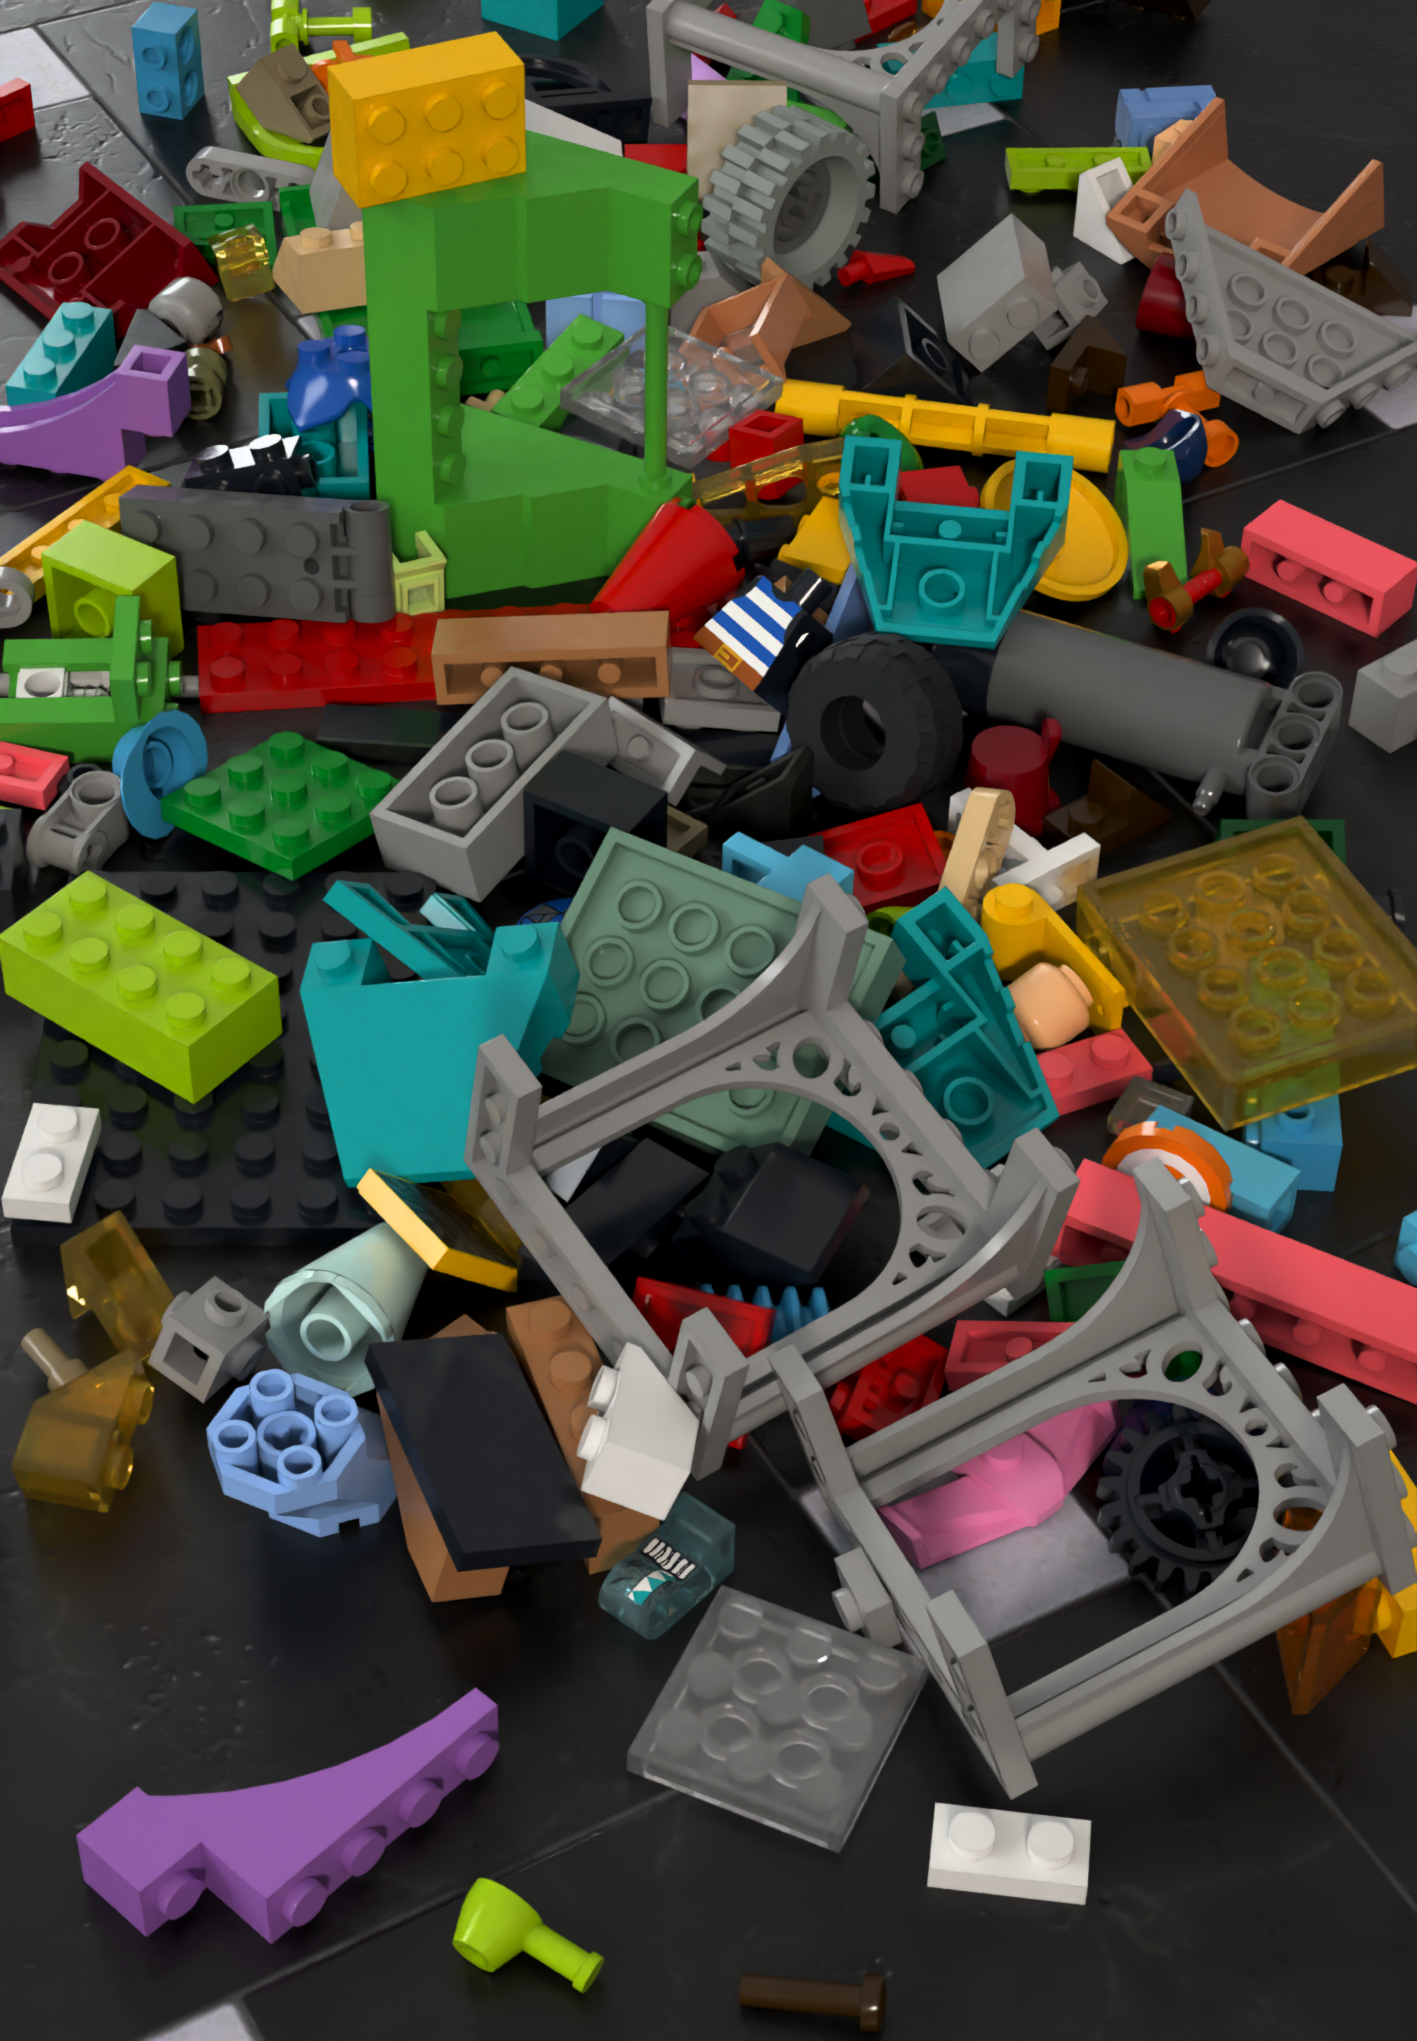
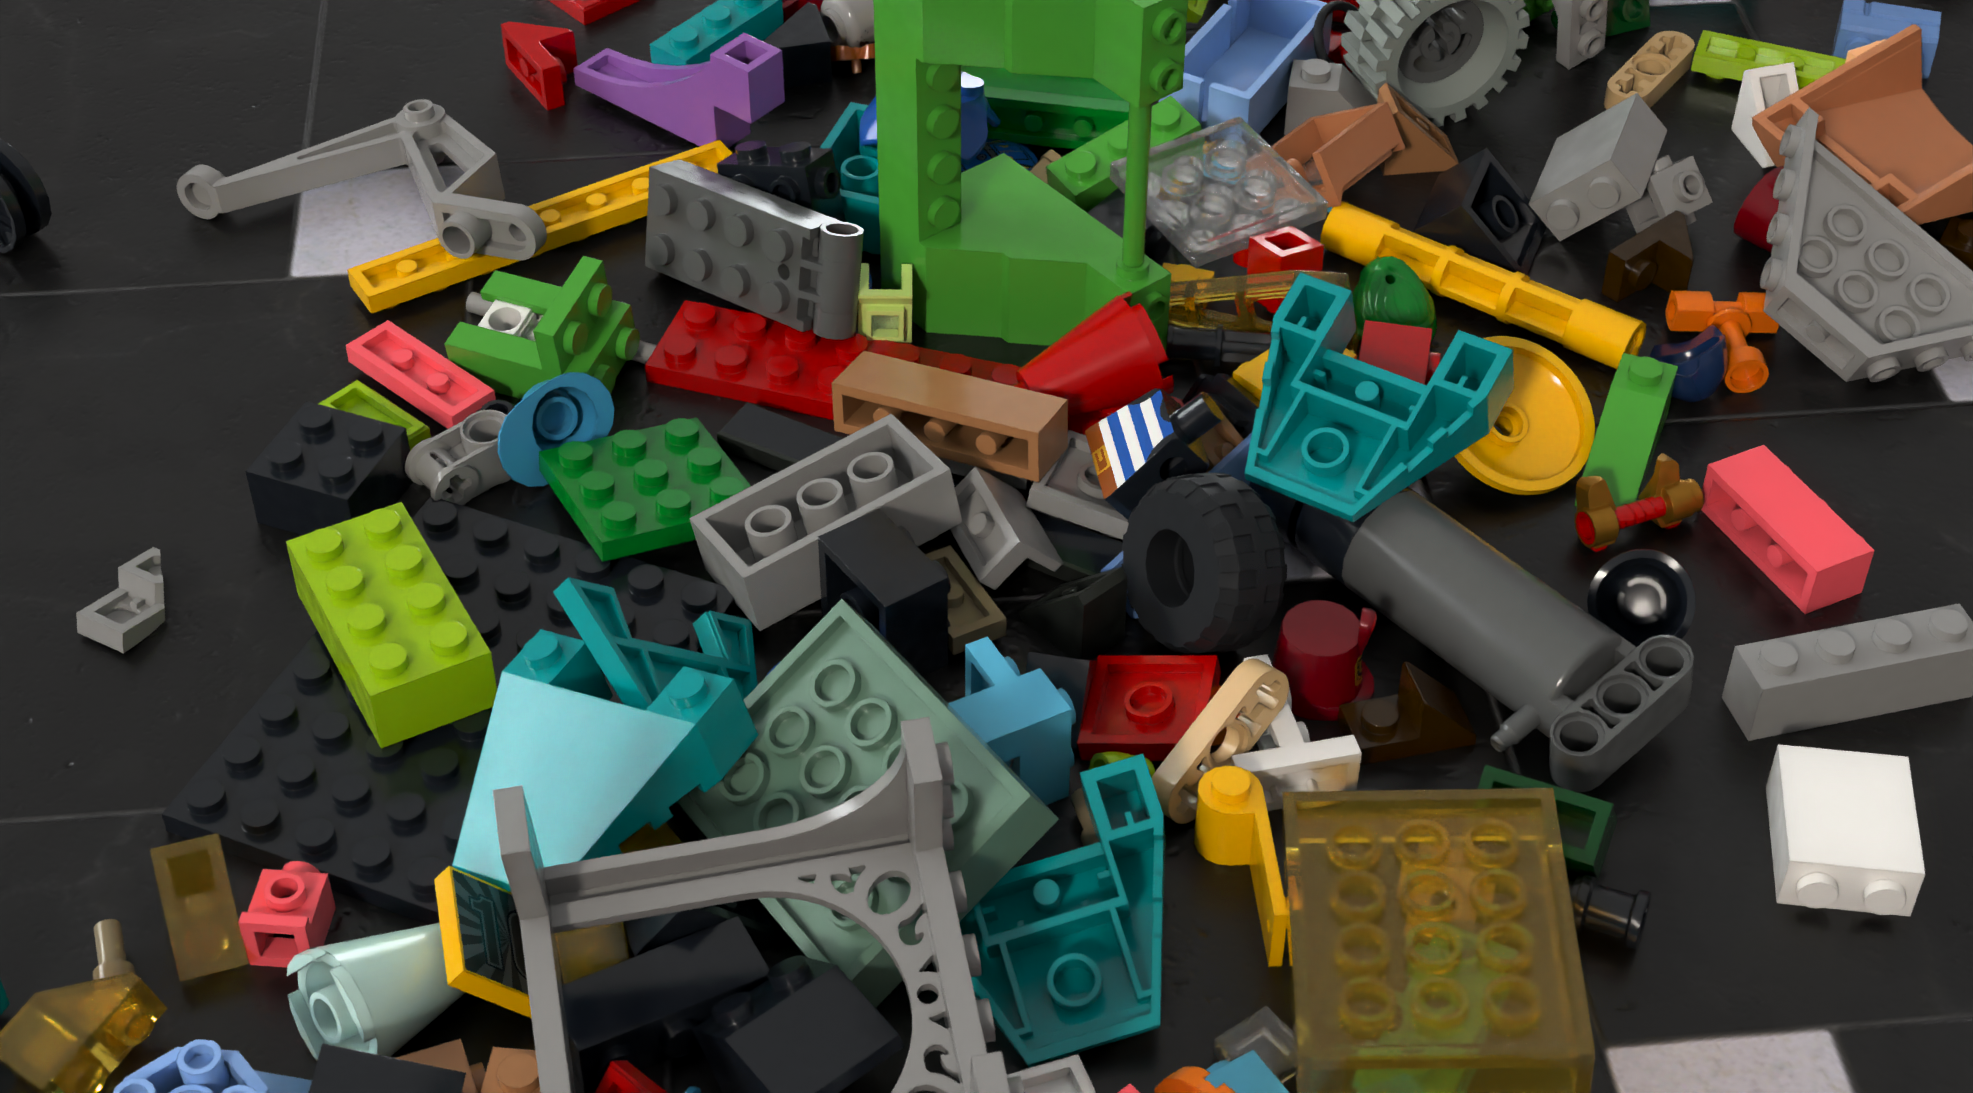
camera: 25 degrees right, 0 degrees up
white plate [1,1103,102,1223] -> none
lime brick [41,520,184,659] -> none
light grey brick [148,1276,271,1403] -> none
olive wheel [185,347,228,420] -> none
red bar [837,250,916,287] -> none
light nougat head [1007,962,1094,1054] -> none
coral plate [1036,1028,1153,1116] -> none
none -> coral brick [238,861,336,968]
none -> tan beam [1604,31,1695,110]

